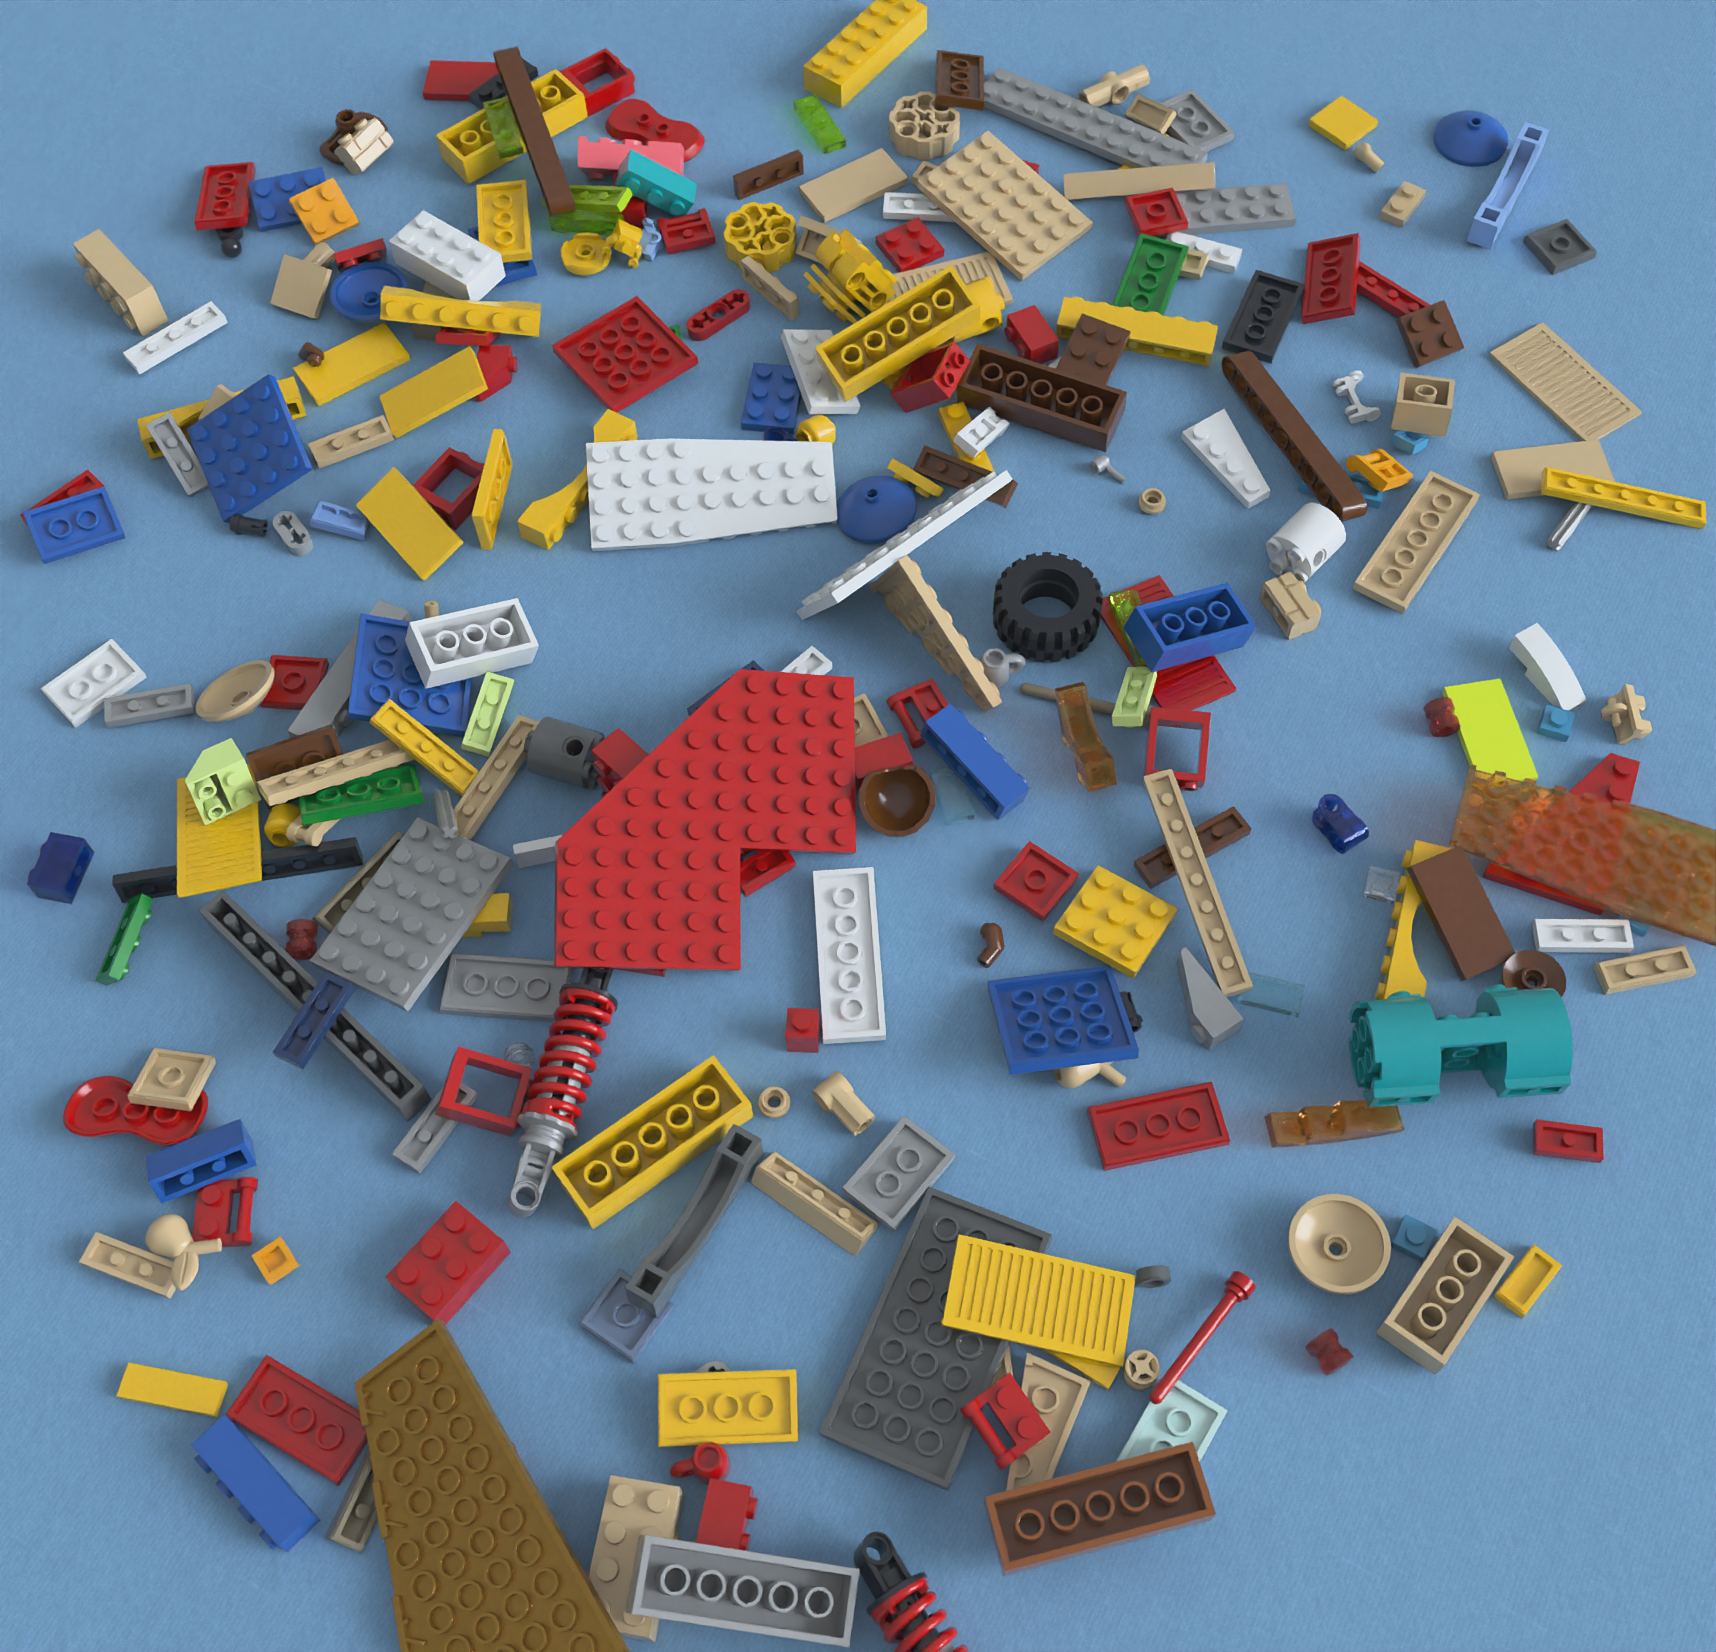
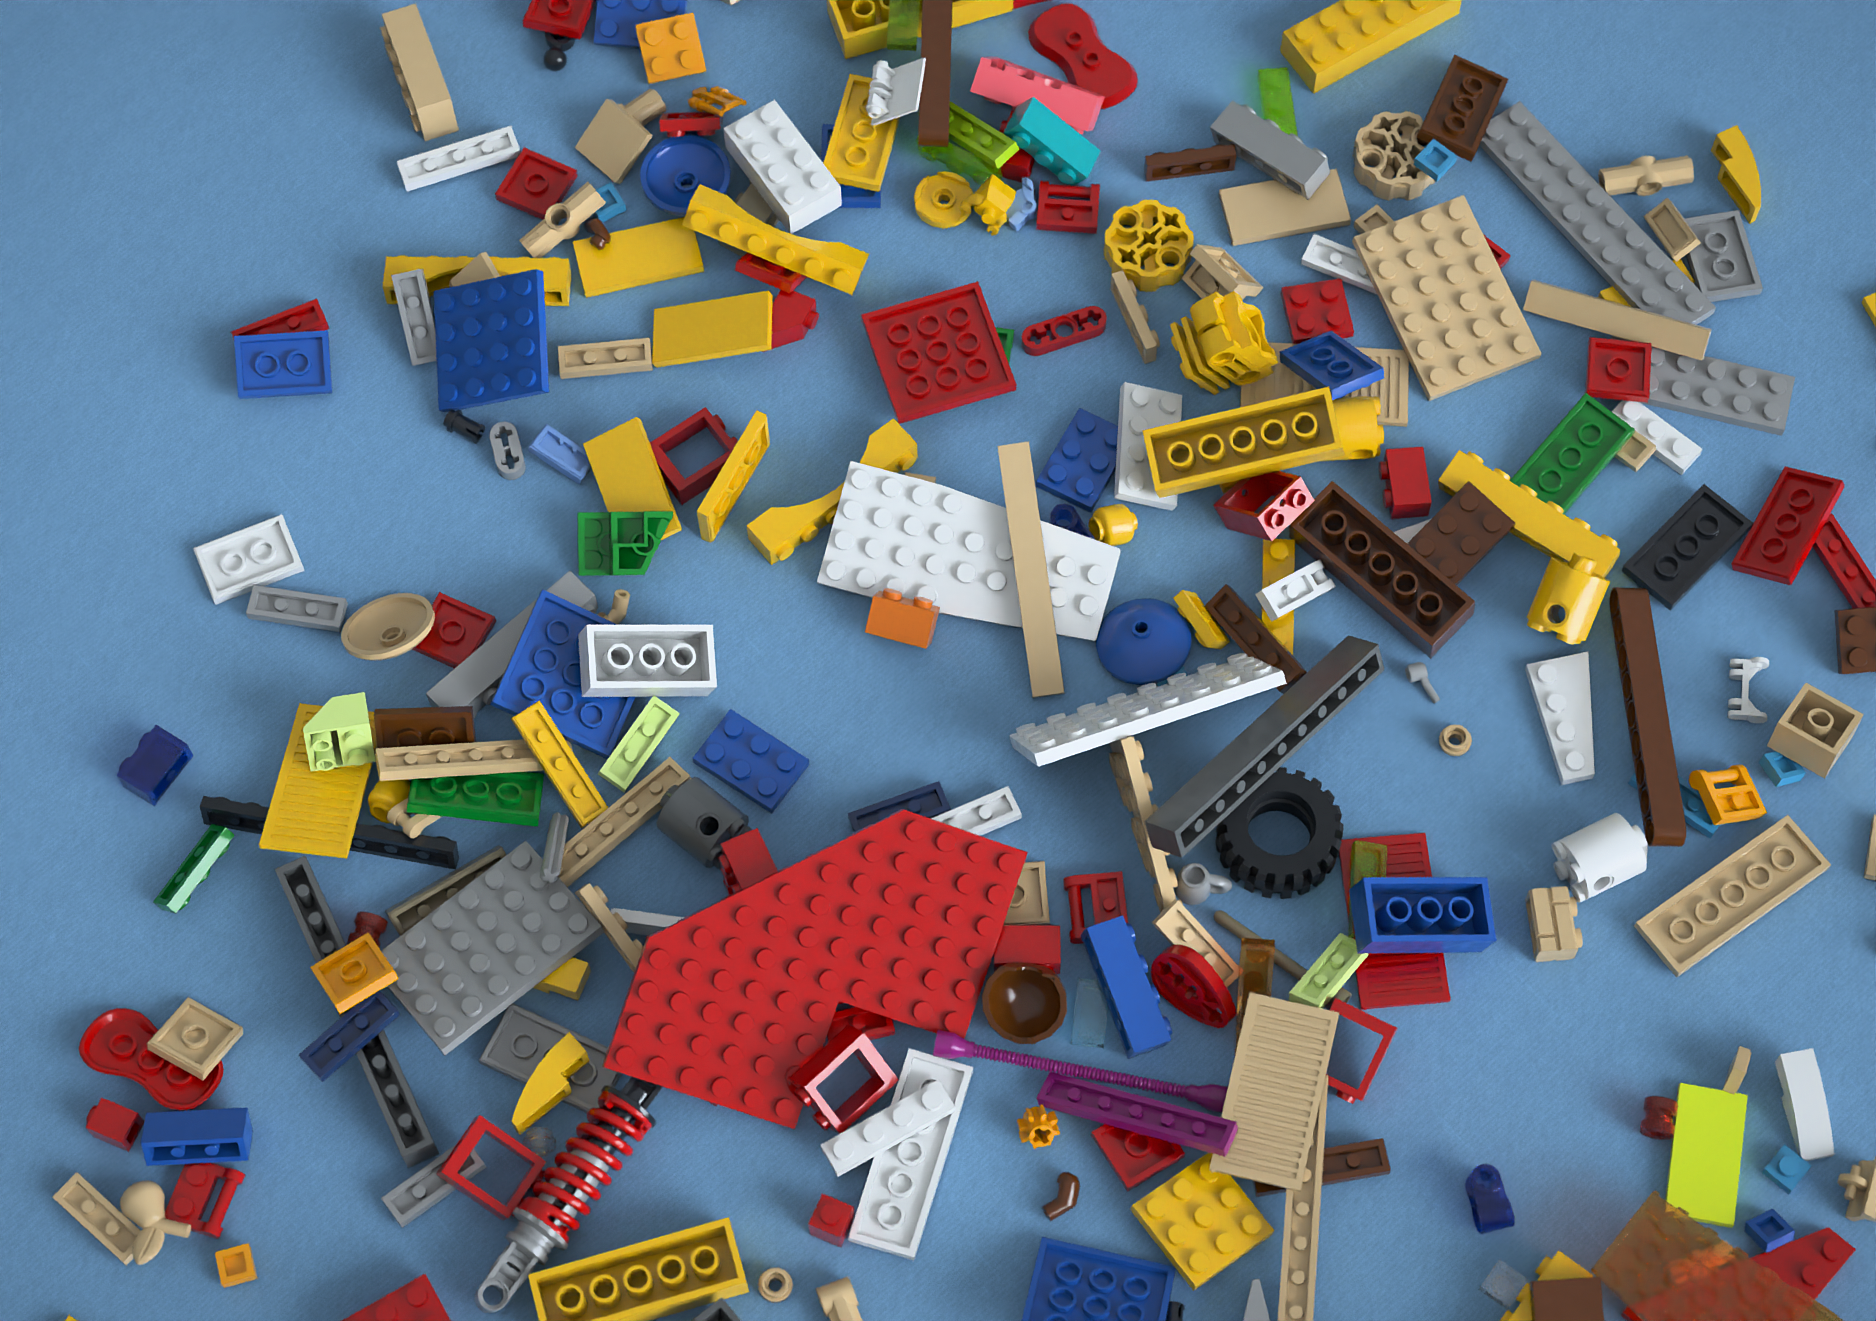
camera: 20 degrees right, 5 degrees up
none -> red brick [86,1097,144,1152]
none -> light orange plate [310,932,399,1014]
none -> red plate [495,147,578,220]
none -> yellow slope [511,1032,590,1135]
none -> tan piece [519,182,606,258]
none -> tan plate [574,883,643,973]
none -> green slope [577,511,673,576]
none -> dark azure plate [593,182,626,222]
none -> light orange piece [688,86,747,116]
none -> blue plate [693,709,809,814]
none -> red window [790,1024,899,1134]
none -> white plate [821,1079,956,1177]
none -> orange brick [865,588,940,649]
none -> white hinge [866,58,926,126]
none -> magenta hose [933,1030,1228,1113]
none -> tan tile [997,441,1065,698]
none -> light orange gear [1017,1105,1060,1149]
none -> magenta plate [1036,1072,1238,1157]
none -> dark grey brick [1144,635,1385,858]
none -> tan plate [1151,899,1243,988]
none -> red piece [1151,945,1236,1028]
none -> tan window [1209,992,1339,1191]
none -> light grey brick [1210,101,1330,200]
none -> blue plate [1280,330,1384,400]
none -> dark azure plate [1413,139,1457,182]
none -> yellow cylinder [1526,553,1610,645]
none -> yellow slope [1711,125,1761,224]
none -> tan tile [1723,1046,1752,1094]
none -> blue plate [1744,1209,1795,1253]

